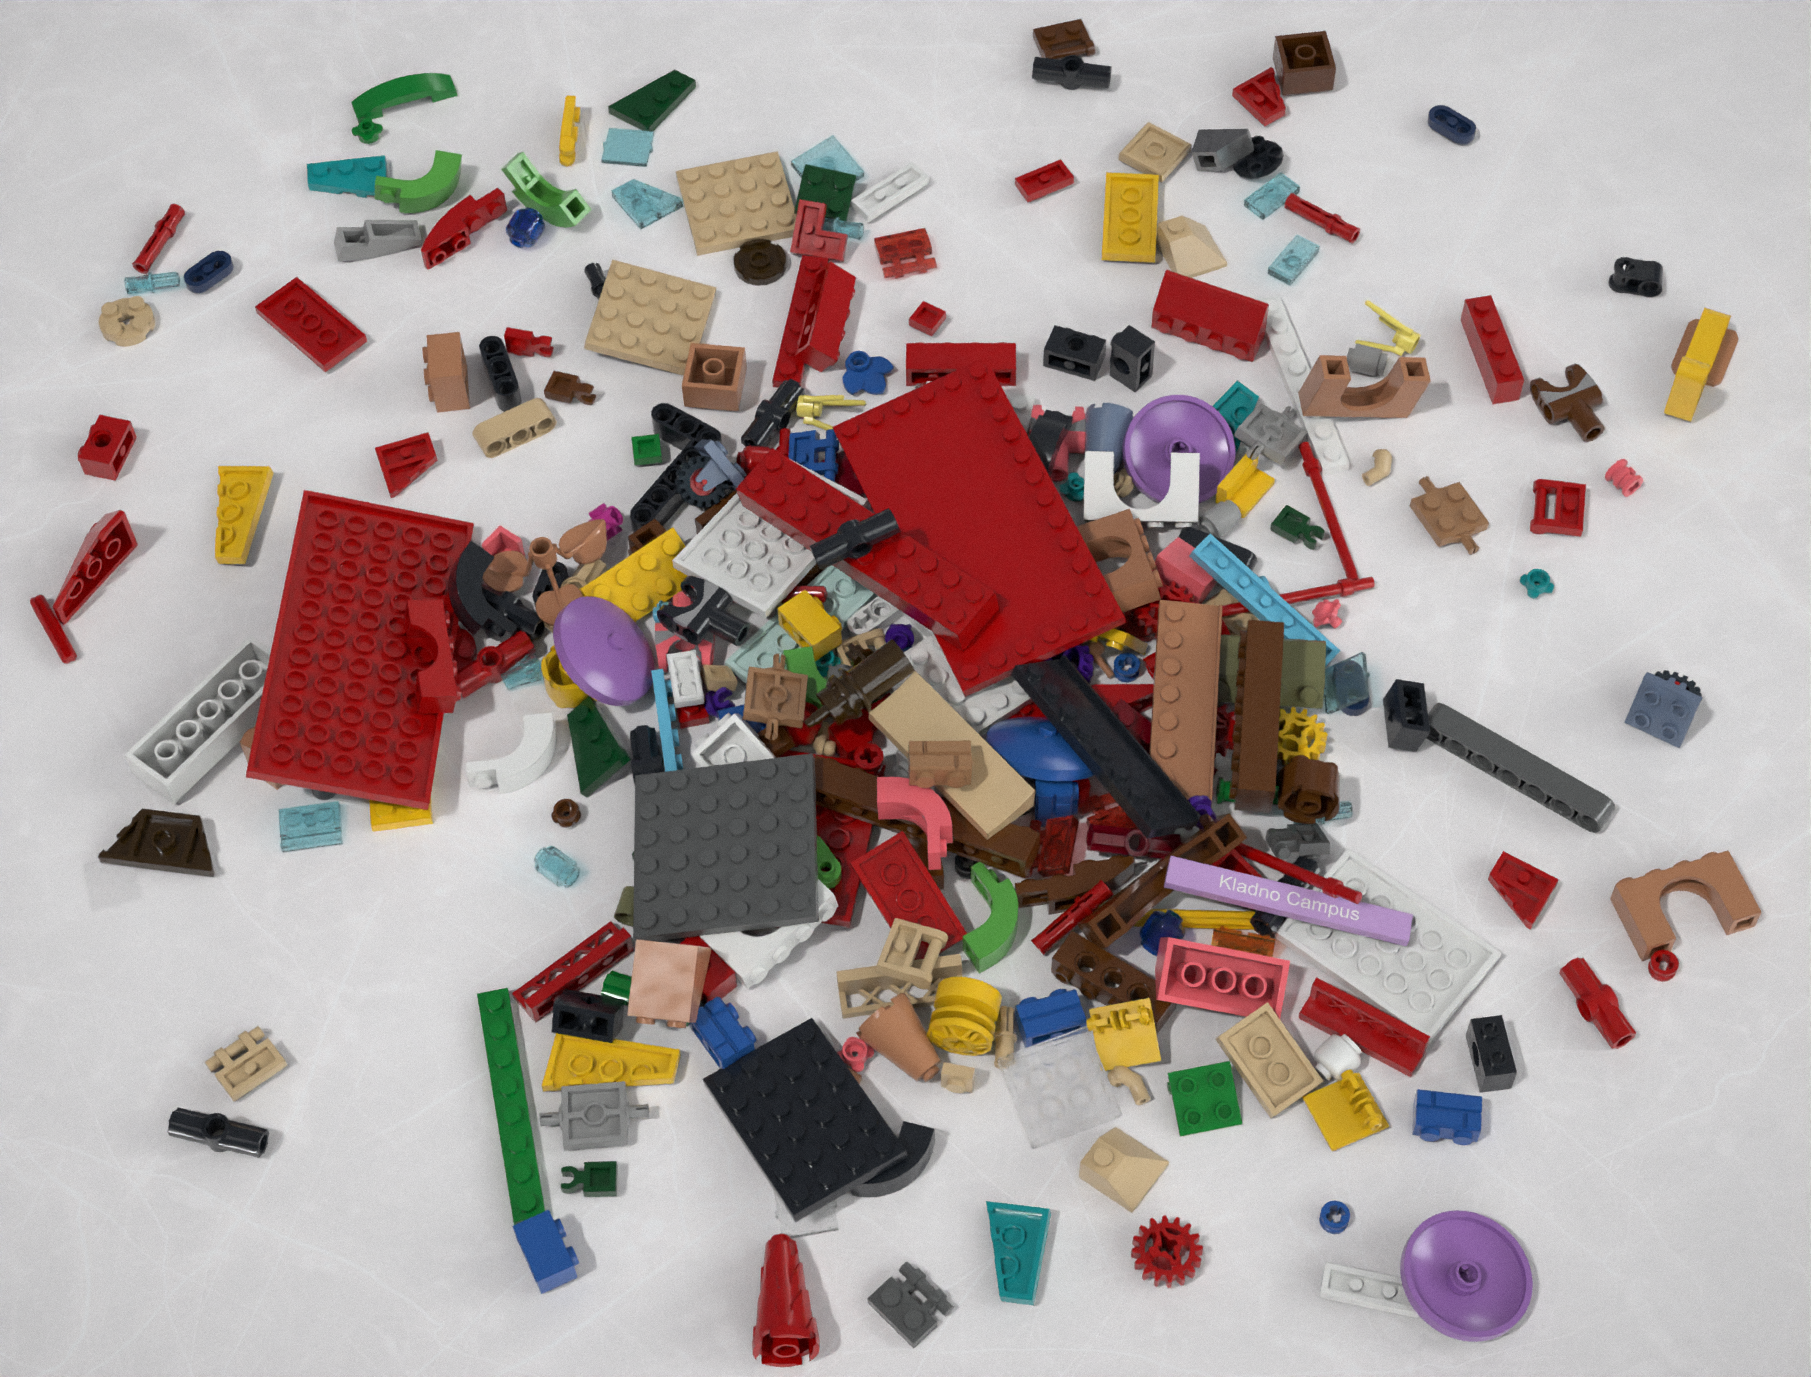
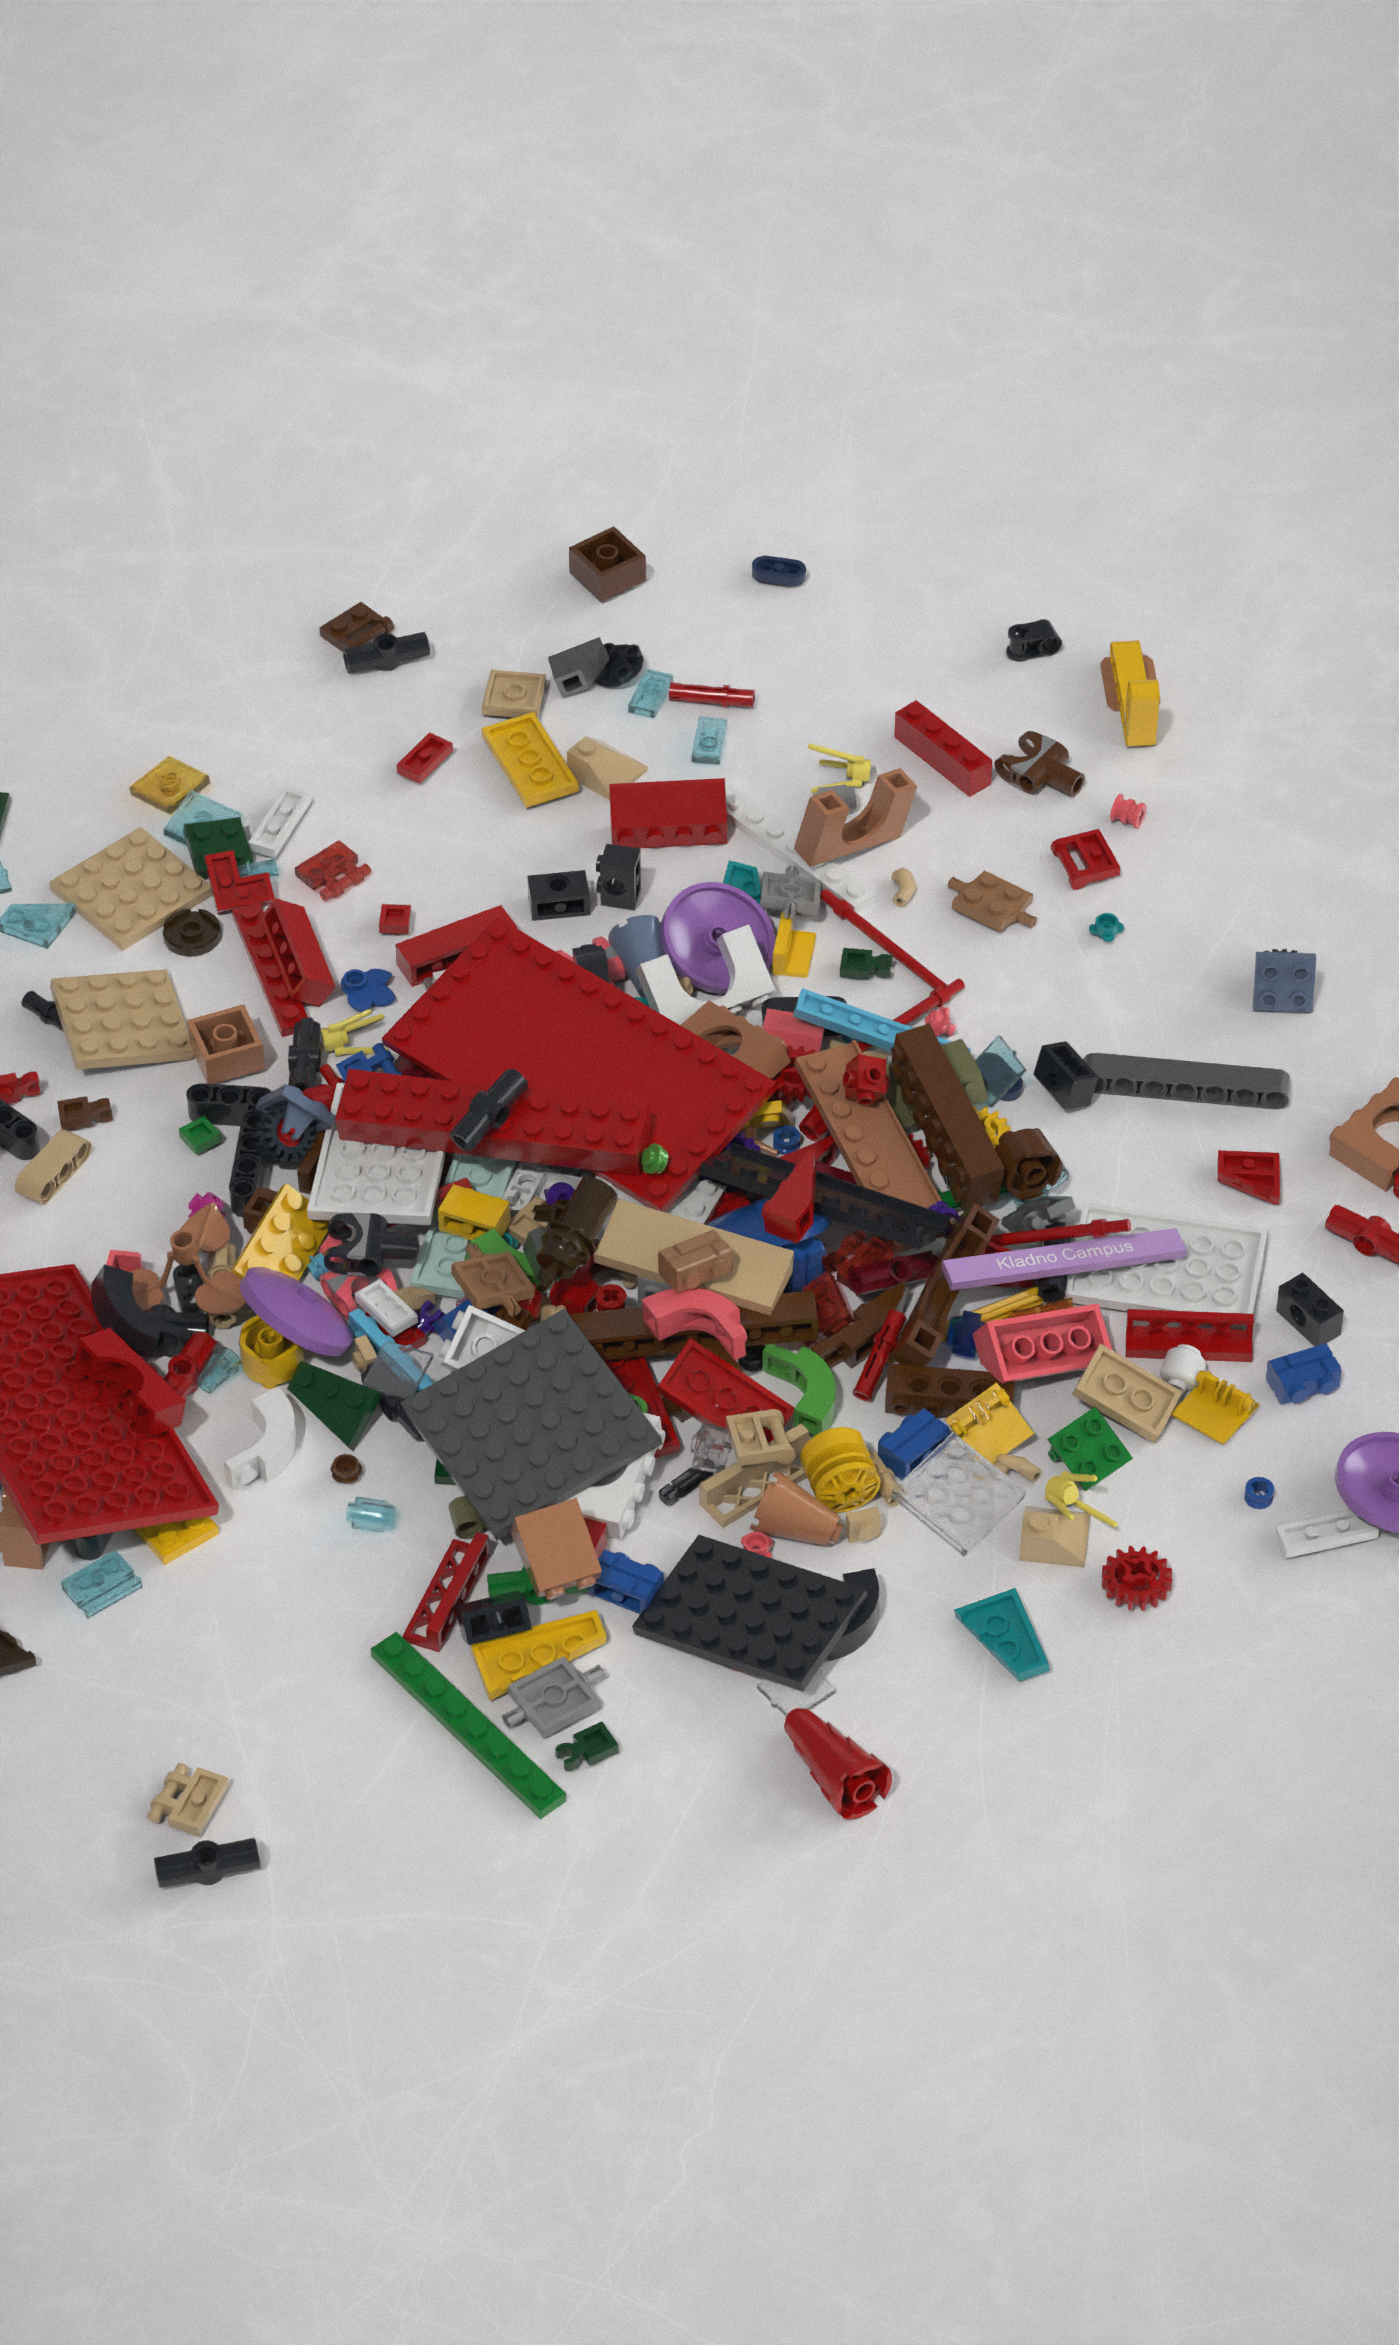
camera: 30 degrees left, 10 degrees down
blue brick [512,1210,579,1294] -> none
dark grey plate [867,1262,954,1348] -> none
light grey brick [1199,500,1241,538] -> none
red wing [1232,67,1286,127] -> none
none -> clear yellow plate [129,756,211,815]
none -> tan plate [351,1335,378,1373]
none -> clear piece [363,1341,433,1399]
none -> bright green plate [641,1143,668,1174]
none -> black axle [659,1459,713,1506]
none -> clear brick [691,1423,732,1473]
none -> red slope [761,1150,816,1244]
none -> red brick [842,1054,889,1105]
none -> light yellow plant [1044,1471,1117,1527]

